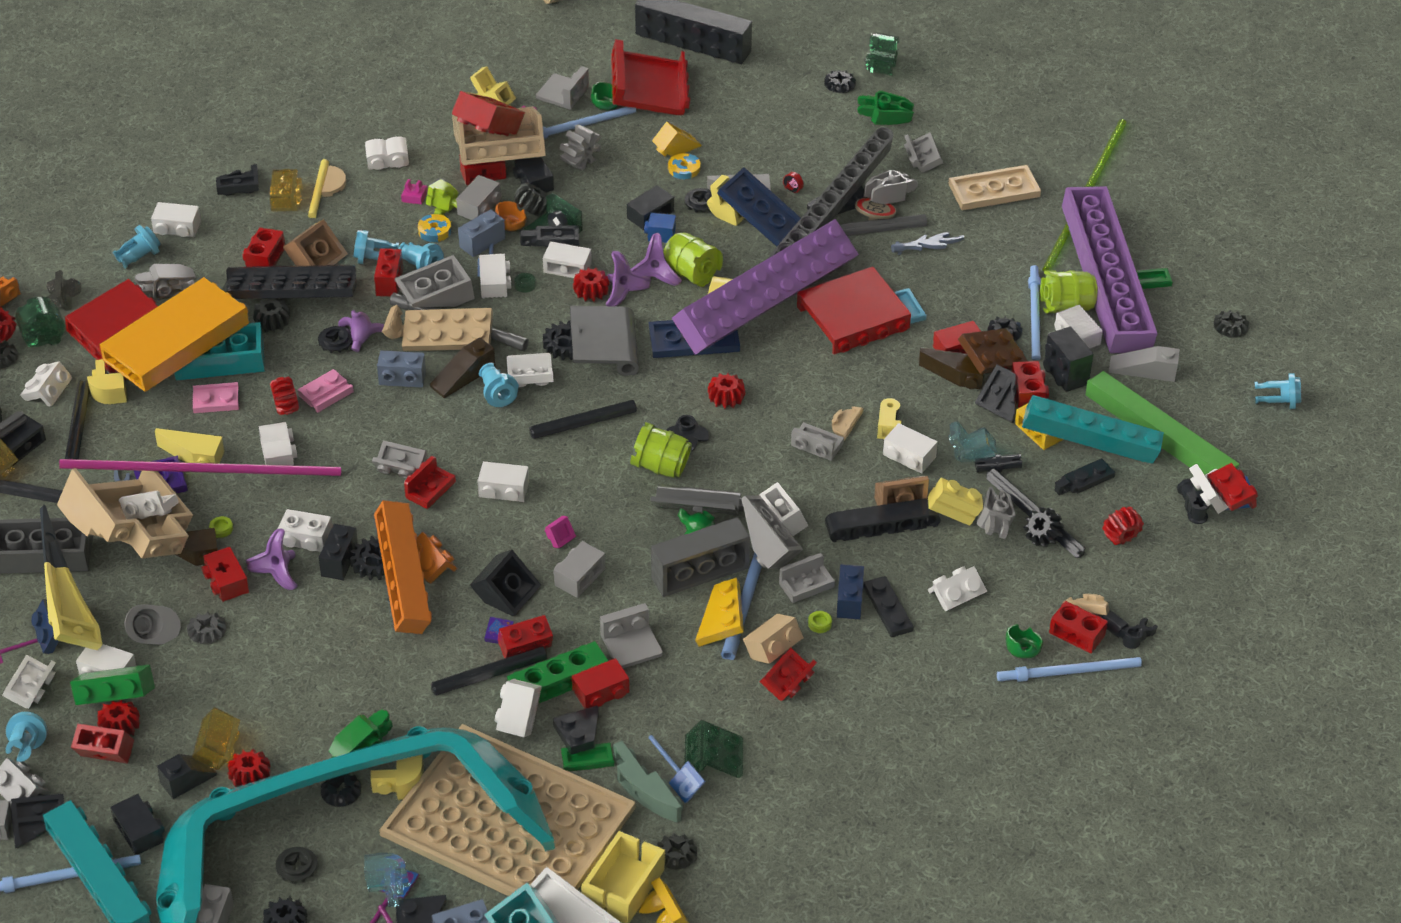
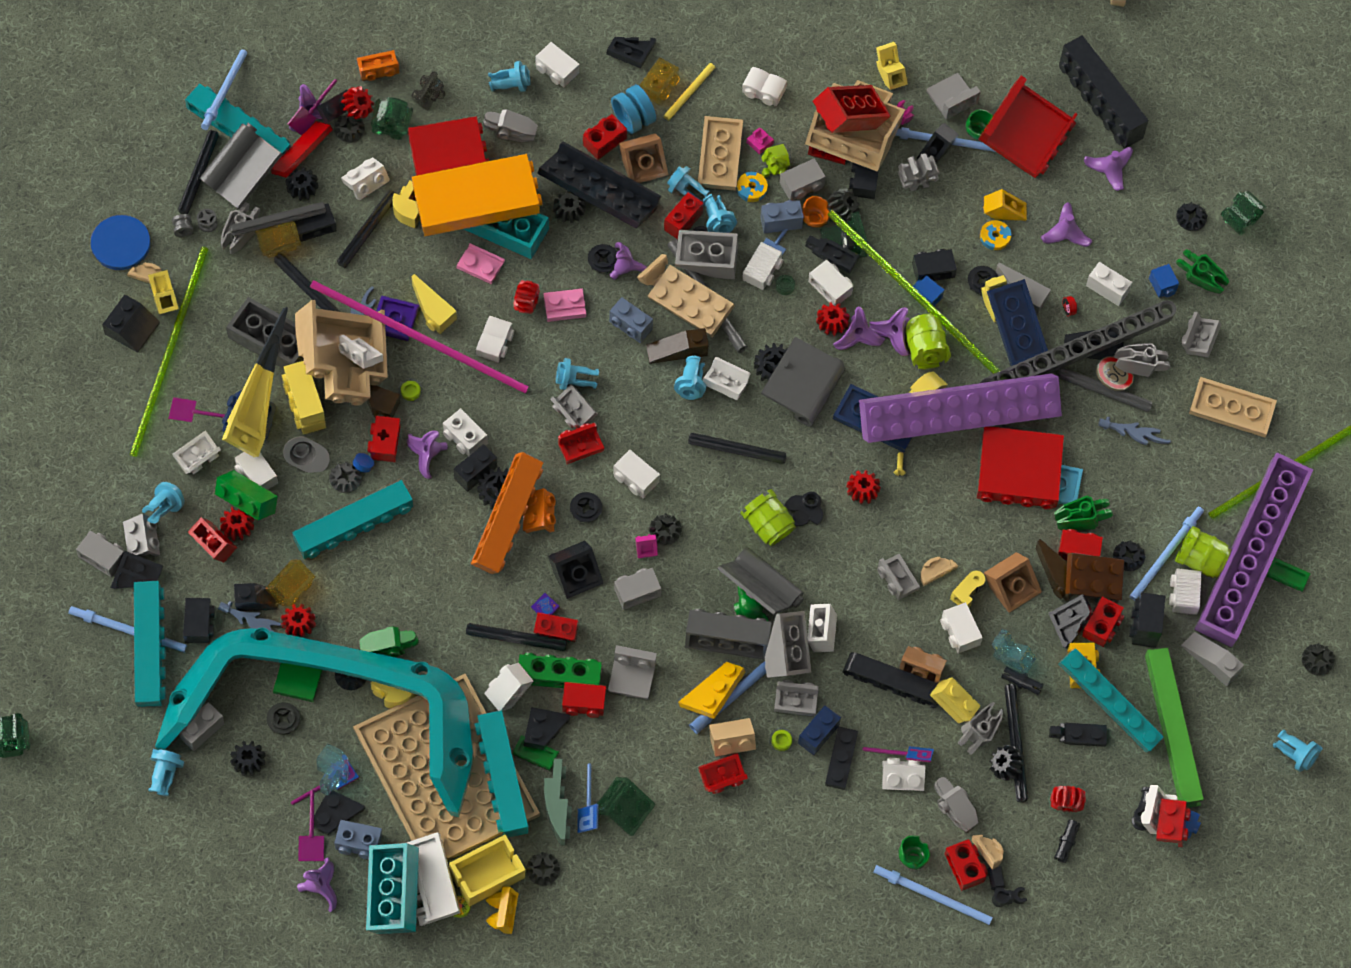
camera: 30 degrees right, 20 degrees up
tan tile [322,166,346,197] -> none
none -> sand blue piece [218,601,281,632]
none -> green tile [273,663,323,702]
none -> light yellow piece [281,361,326,435]
none -> teal brick [292,480,413,559]
none -> blue tile [353,453,374,473]
none -> teal brick [474,710,528,838]
none -> medium azure piece [556,358,599,390]
none -> black gear [570,492,602,523]
none -> dark azure wheel [611,84,656,135]
none -> pearl dark grey gear [649,513,682,545]
none -> tan plate [698,116,743,191]
none -> clear neon green piece [827,209,1001,374]
none -> magenta piece [862,746,934,762]
none -> light yellow piece [894,452,906,476]
none -> black slope [916,123,959,164]
none -> light grey hinge [934,777,978,832]
none -> medium nougat slope [984,552,1042,613]
none -> medium lavender piece [1041,202,1092,247]
none -> green hinge [1054,496,1113,531]
none -> black pin [1054,819,1081,863]
none -> medium lavender piece [1084,147,1133,191]
none -> white brick [1086,262,1132,306]
none -> blue brick [1149,264,1179,298]

